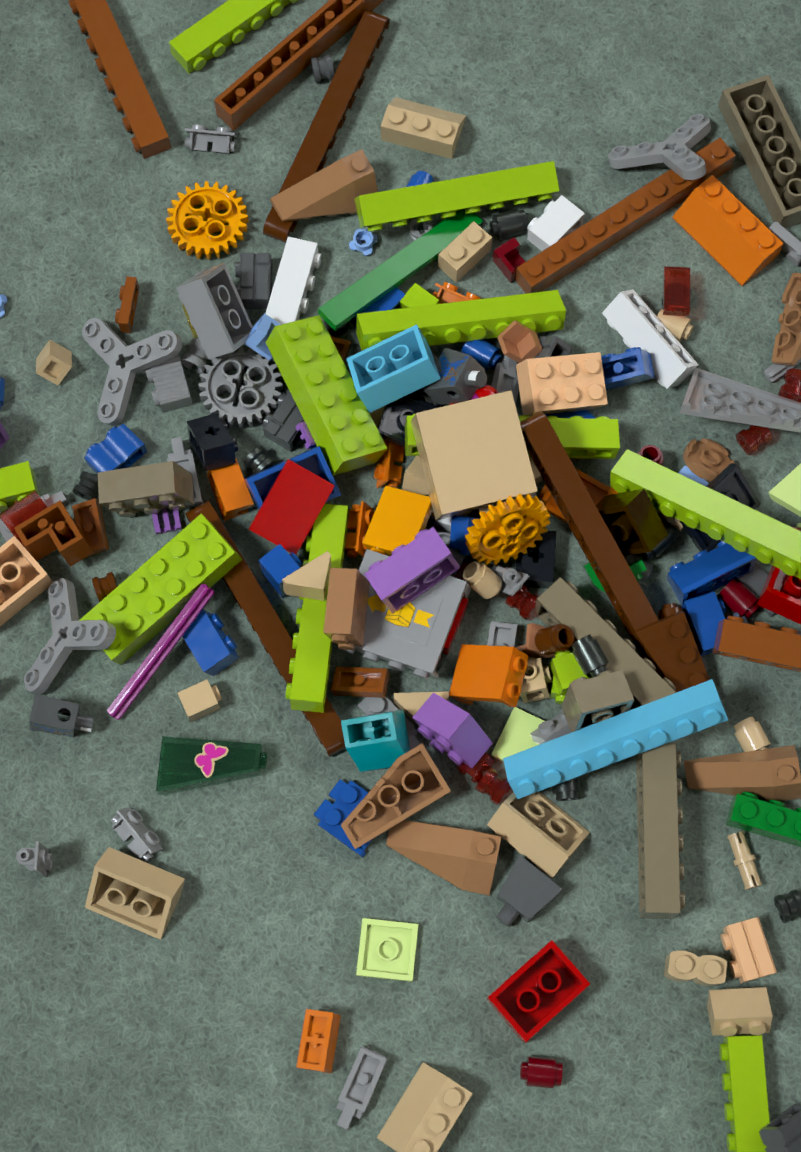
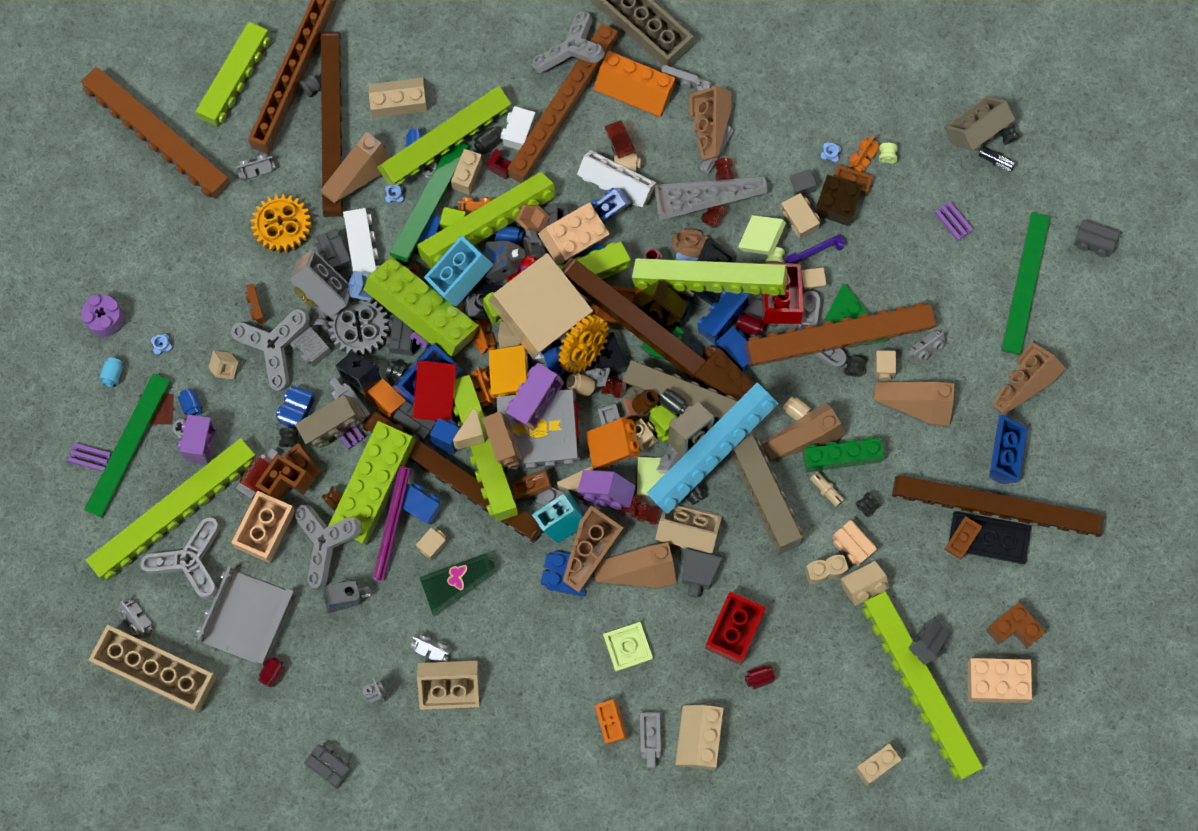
camera: 25 degrees left, 0 degrees up
none -> dark grey brick [393,400,437,443]

